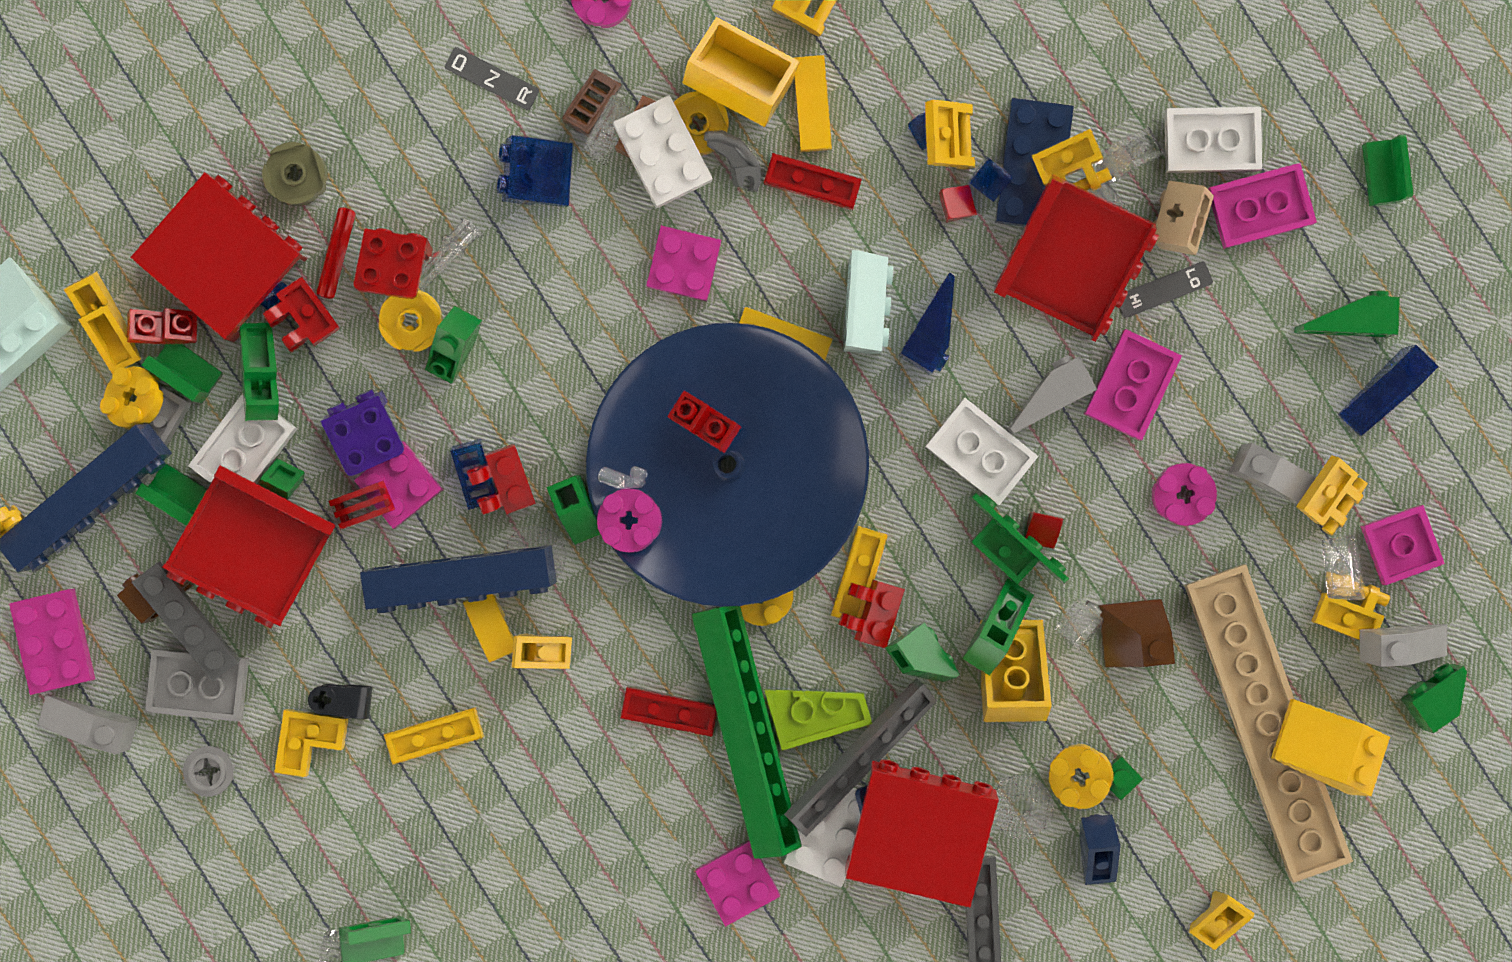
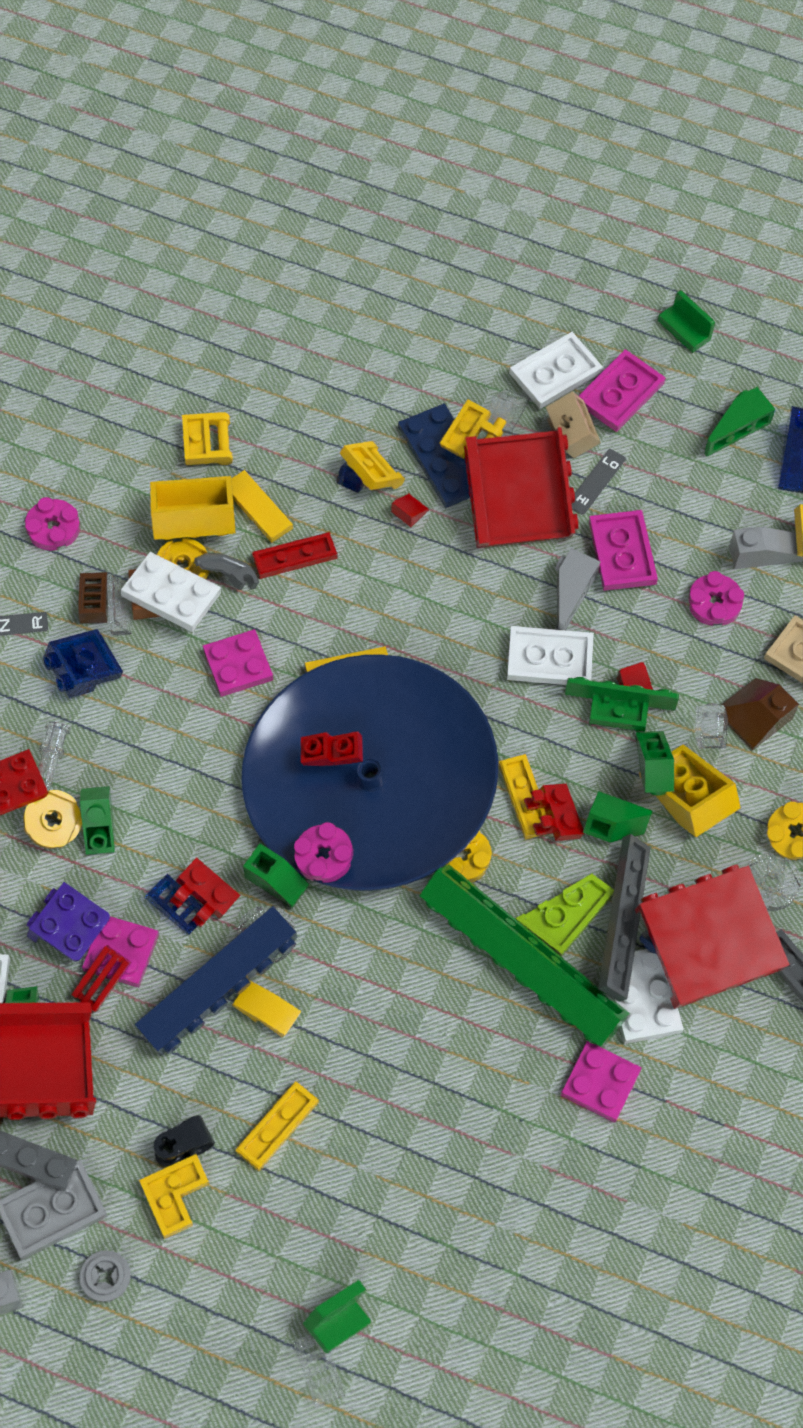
camera: 35 degrees left, 25 degrees down
yellow slope [512,633,572,669] -> none
clear arm [598,466,647,489] -> none
red tile [620,687,717,737] -> none
light aqua slope [843,250,893,354] -> none
clear blue slope [898,273,955,375] -> none
clear blue slope [968,156,1013,202] -> none

